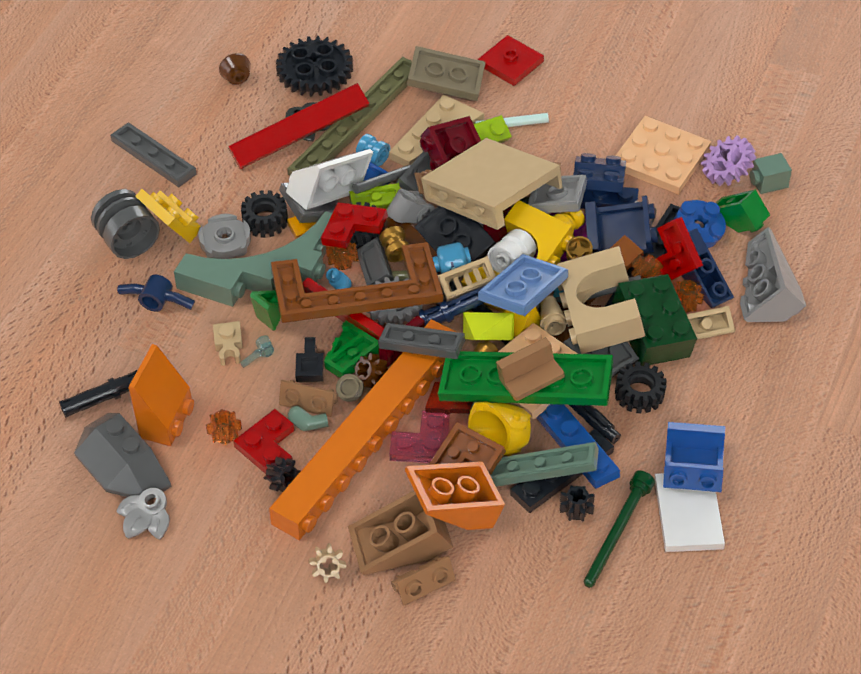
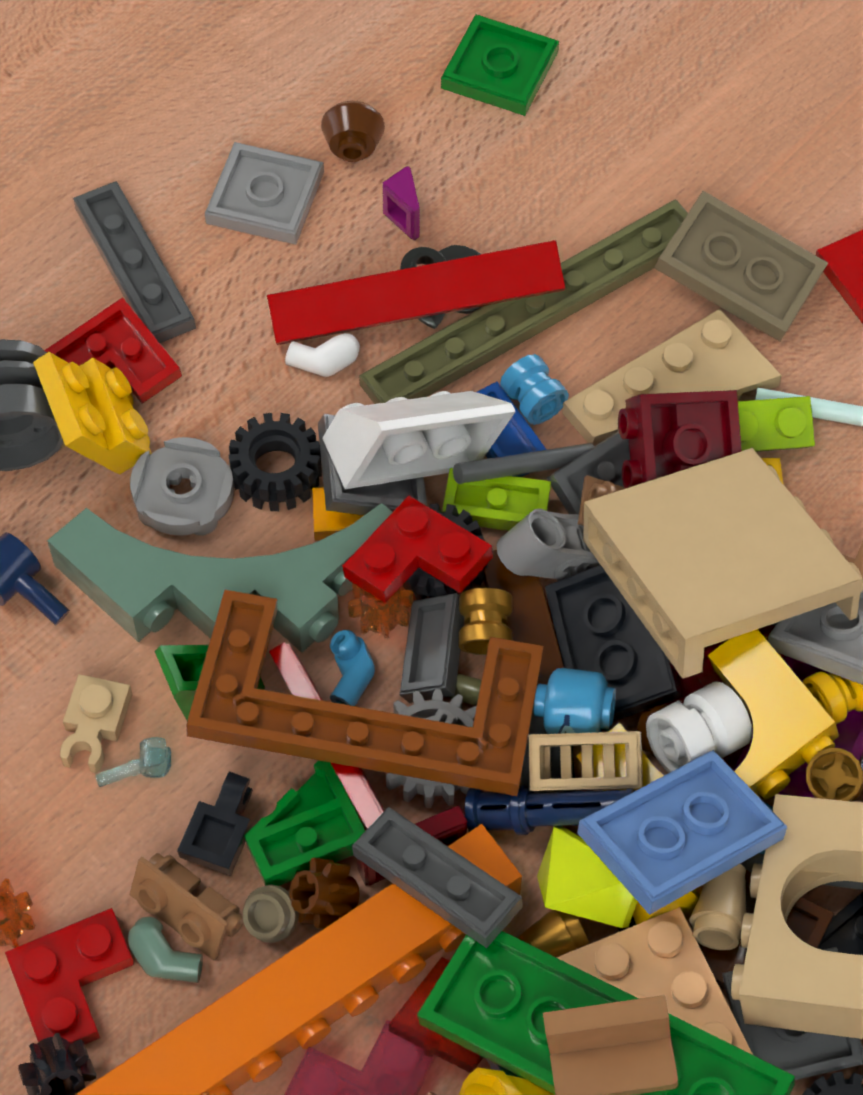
camera: 20 degrees right, 10 degrees up
black gear [276,36,353,97] -> none
none -> red plate [44,297,182,404]
none -> light grey tile [205,142,324,245]
none -> white arm [285,333,360,377]
none -> magenta slope [382,166,420,240]
none -> green tile [441,14,559,116]

